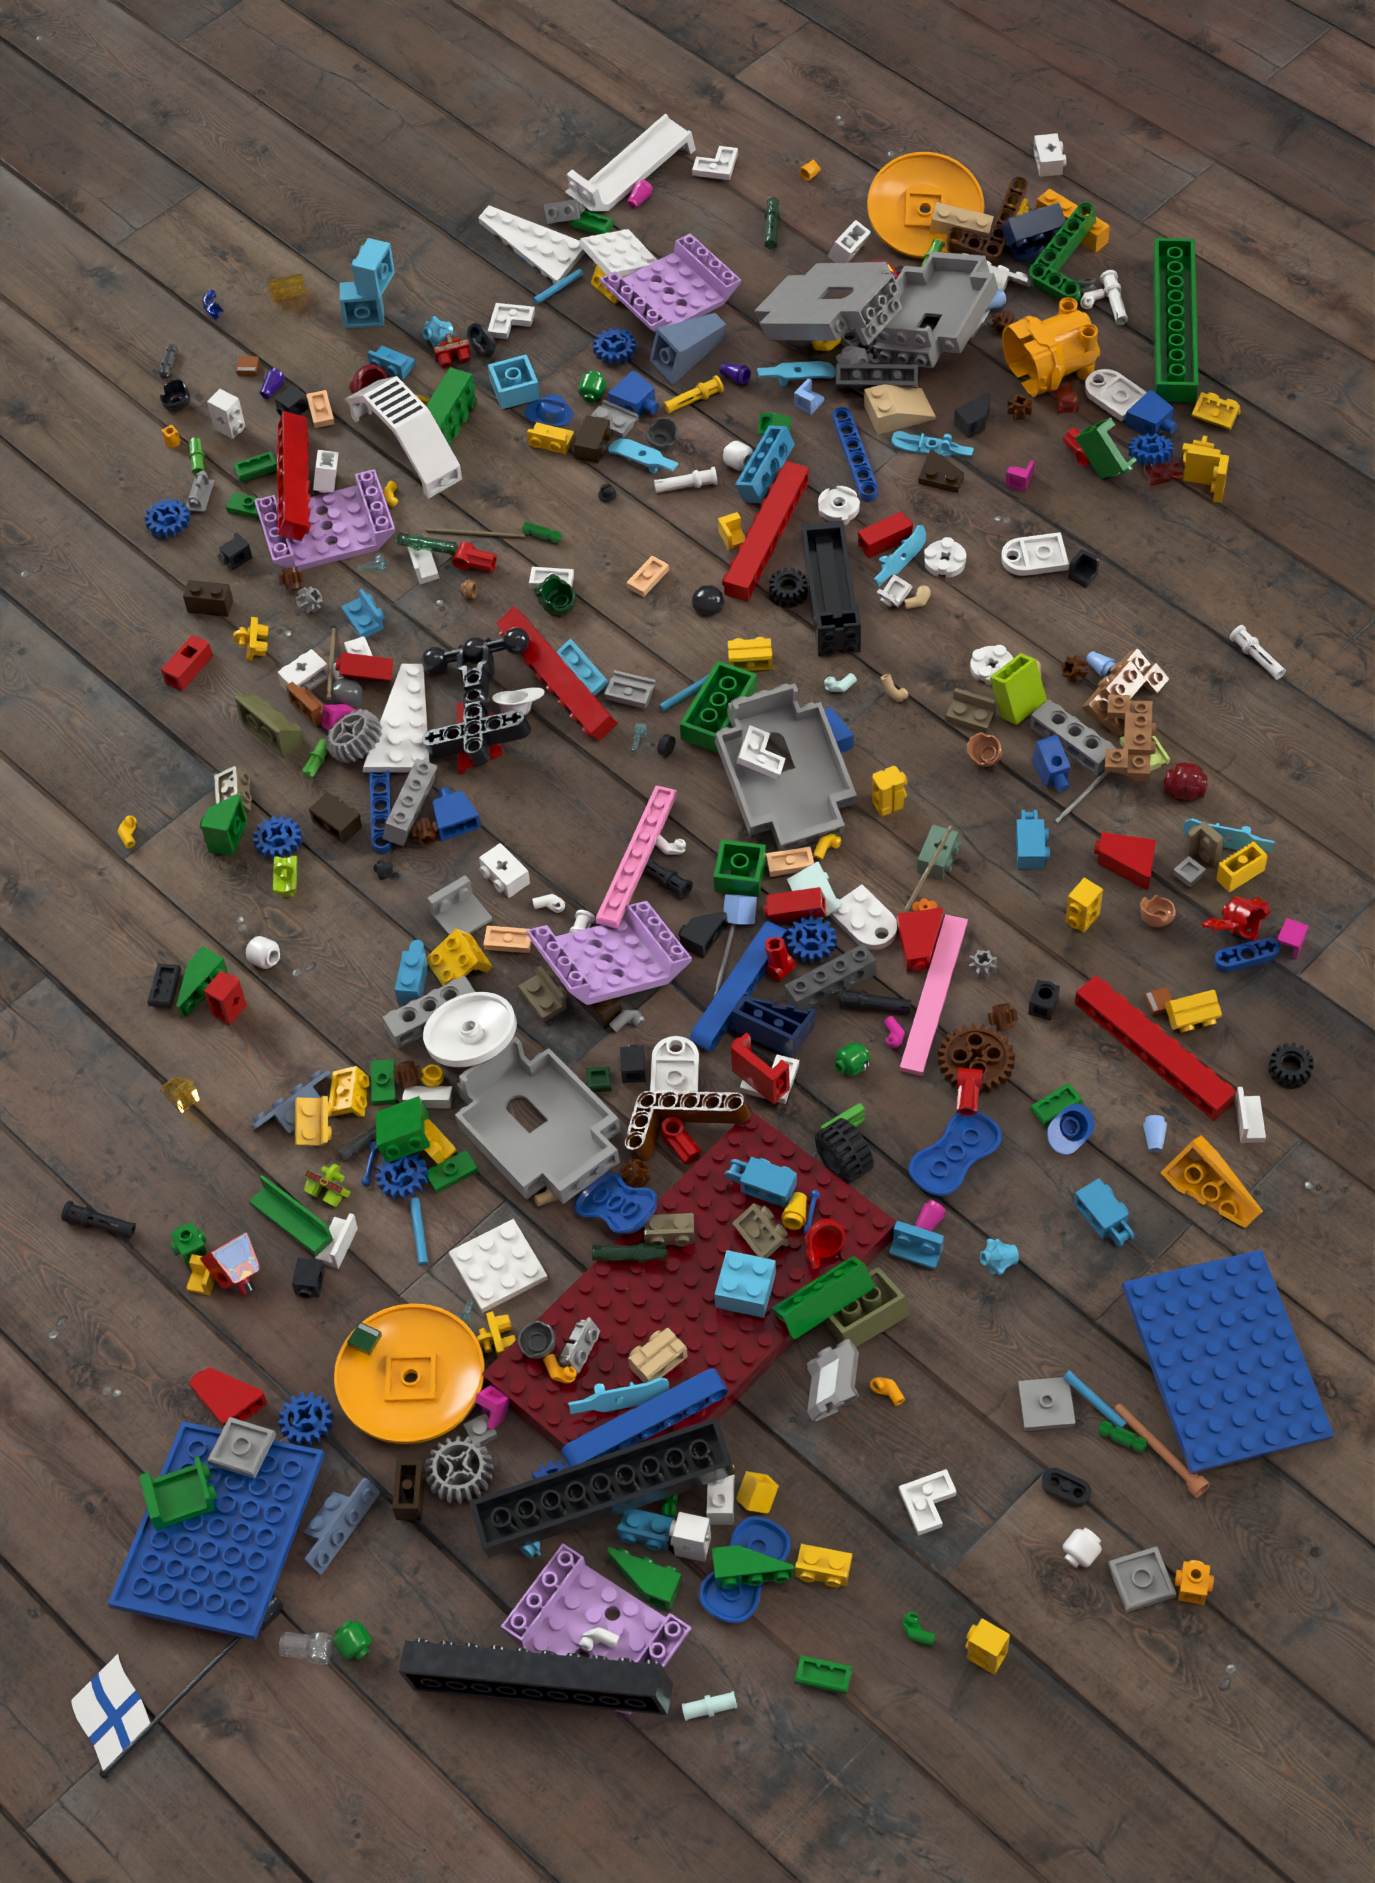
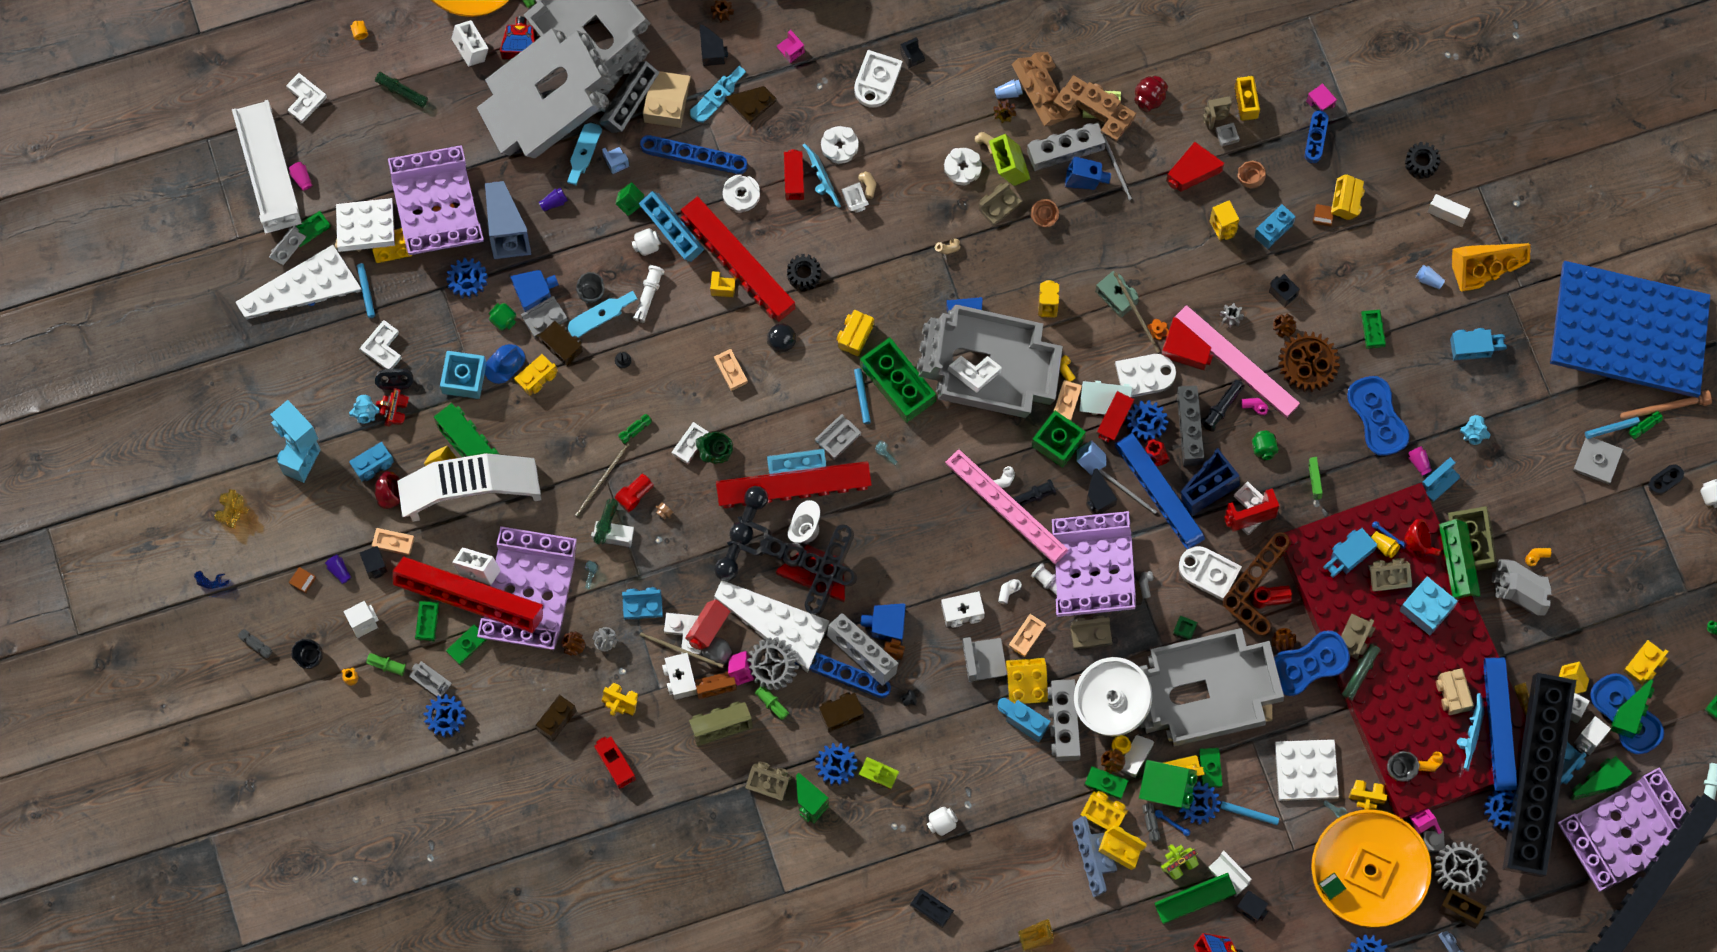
camera: 65 degrees left, 15 degrees up
yellow arm [118,816,137,848] -> none
green slope [176,946,227,1019] -> none
red brick [204,971,247,1025] -> none
black brick [217,533,253,571] -> none
yellow arm [382,481,398,508] -> none
light grey hinge [559,1317,600,1373] -> none
white arm [579,1627,620,1651] -> none
black brick [620,1045,646,1083] -> none
black tile [657,734,676,757] -> none
yellow pin [663,375,724,414] -> none
black brick [801,520,861,656] -> none
black tyre [814,1118,874,1184] -> none
light aqua arm [824,673,857,692] -> none
white plate [899,1469,956,1536] -> none
red piece [956,1068,982,1117] -> none
dark azure brick [1016,810,1050,869] -> none
blue piece [1047,1104,1095,1155] -> none
red brick [1075,975,1236,1121] -> none
medium azure piece [1183,818,1275,852] -> none
red helmet [1202,896,1271,941] -> none
none -> dark azure brick [1254,204,1296,249]

